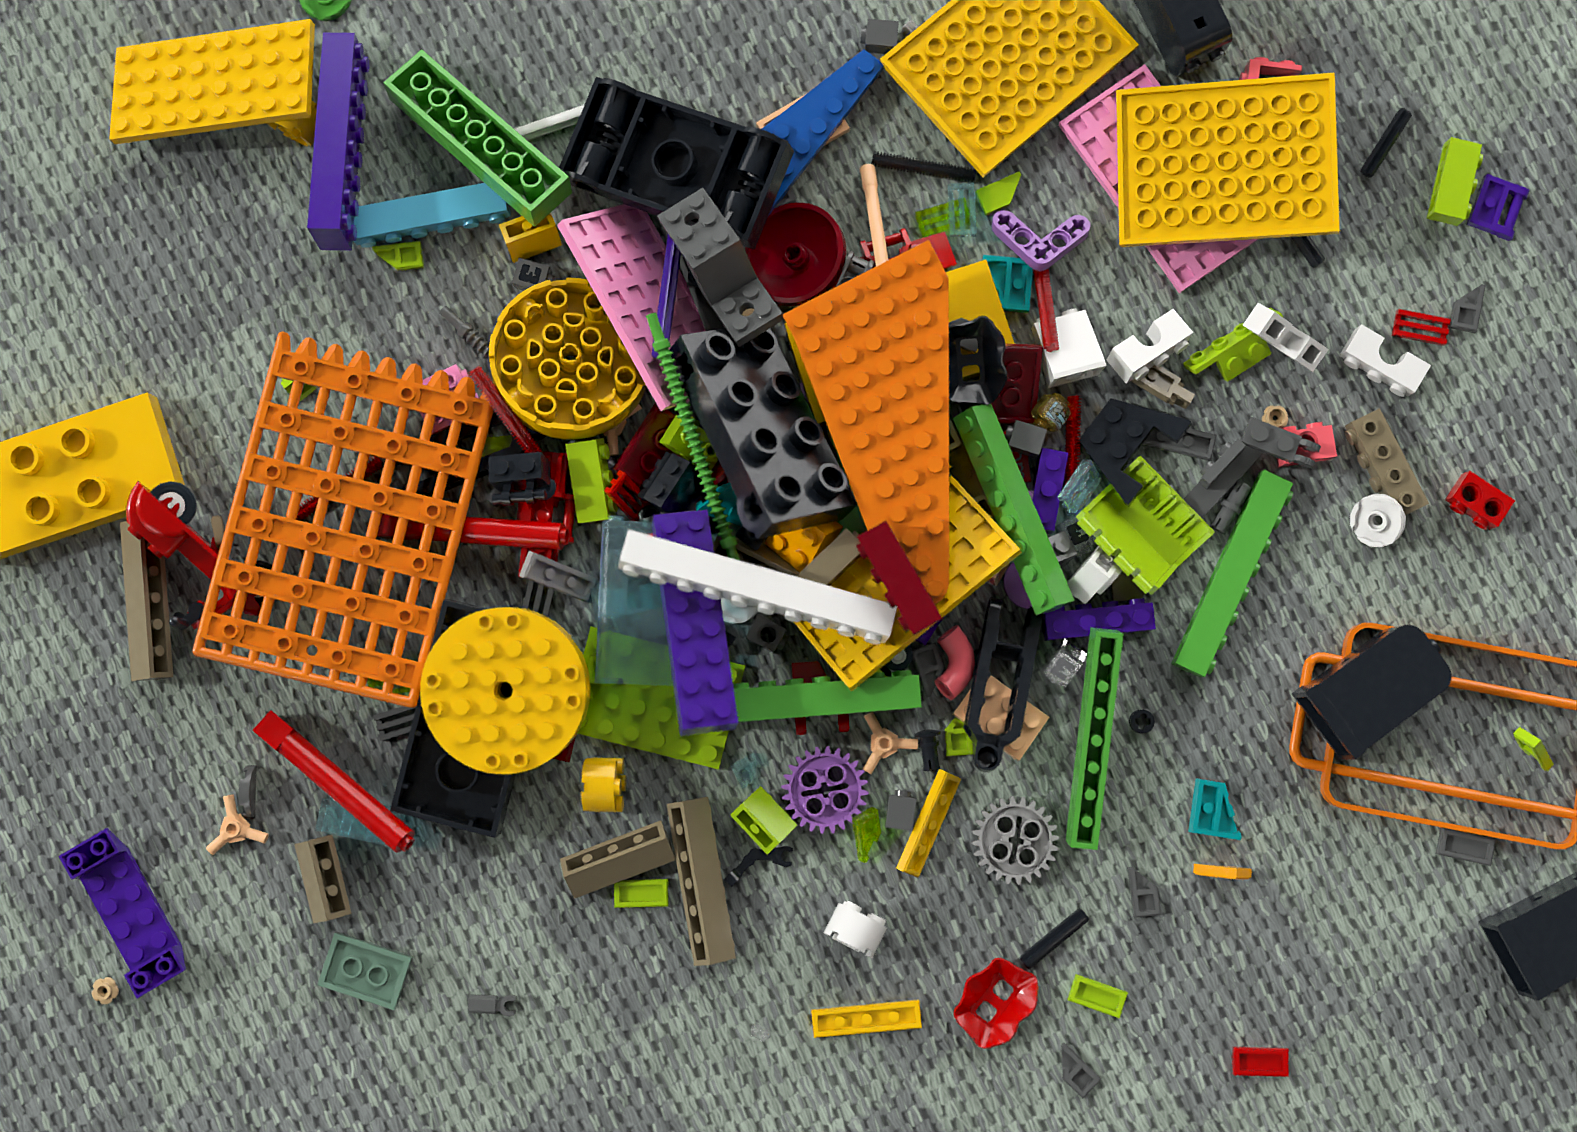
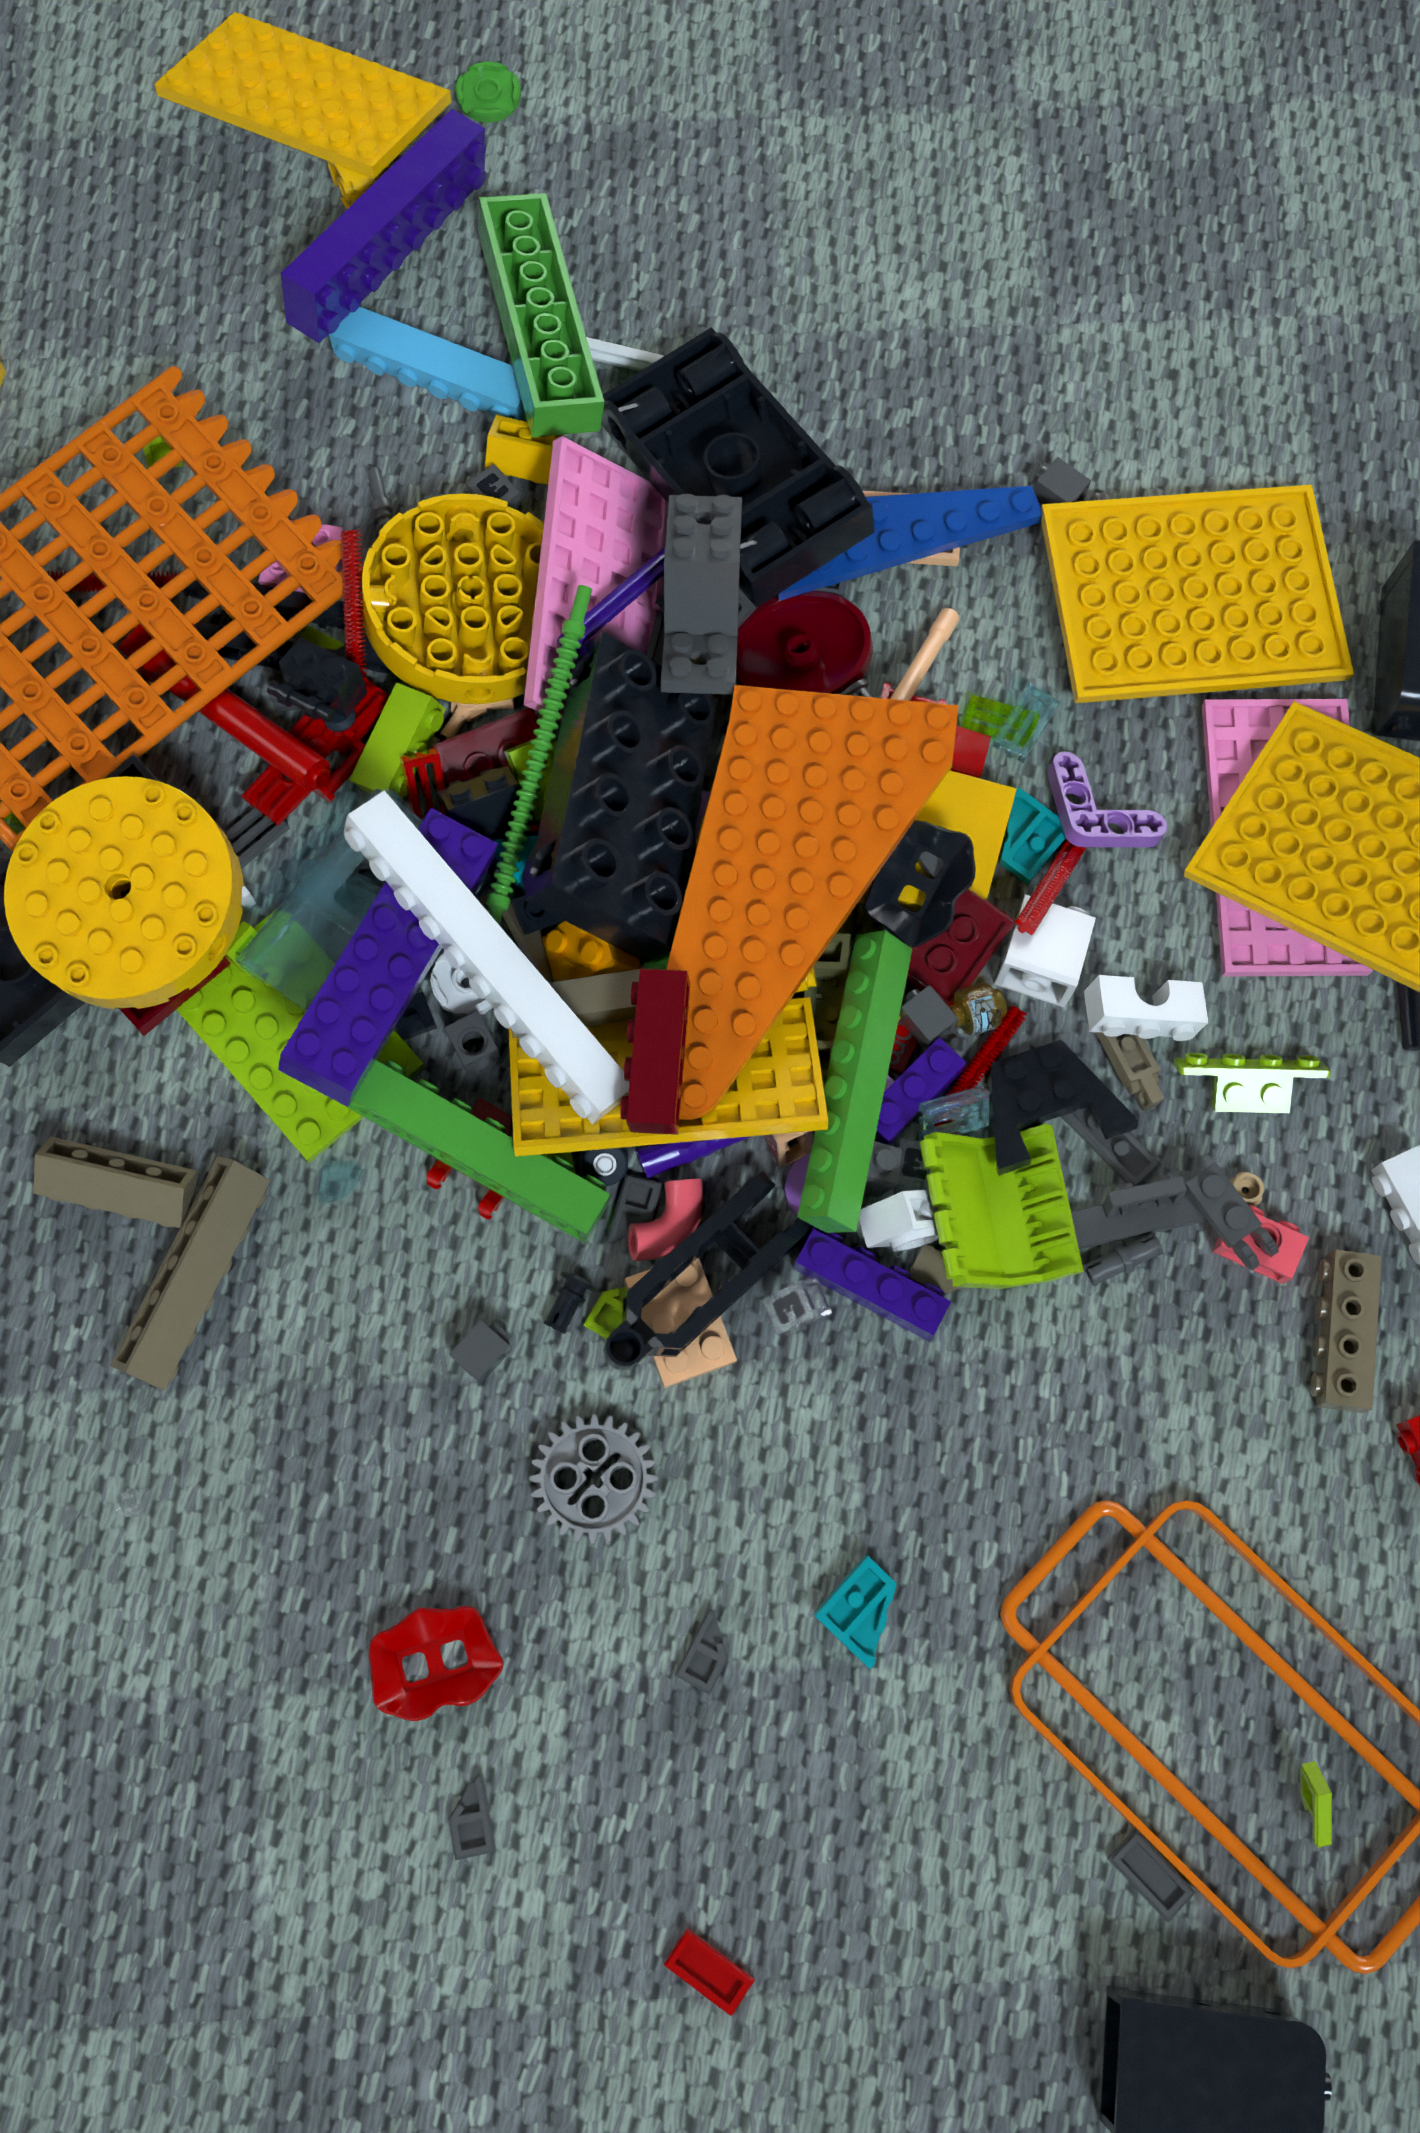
camera: 25 degrees right, 10 degrees down
lime tile [372,241,424,271] -> none
light grey tile [519,551,597,603] -> none
yellow brick [581,757,626,812] -> none
lime tile [614,879,669,908] -> none
black piece [724,846,793,887] -> none
lime brick [730,786,798,854] -> none
medium lavender gear [781,746,869,834] -> none
yellow tile [811,999,922,1038] -> none
white brick [824,901,887,958] -> none
clear neon green tile [852,807,881,863] -> none
light nougat piece [862,711,918,774] -> none
black axle [871,151,976,184] -> none
yellow tile [896,769,961,878] -> none
lime tile [975,171,1021,216] -> none
black axle [1020,908,1089,969] -> none
bright green brick [1065,627,1123,850] -> none
lime tile [1067,974,1128,1019] -> none
black bush [1129,709,1155,734] -> none
bright green brick [1171,470,1293,677] -> none
light orange tile [1193,864,1252,879] -> none
white arch [1243,303,1329,372] -> none
black piece [1291,625,1452,760] -> none
white plate [1350,494,1406,547] -> none

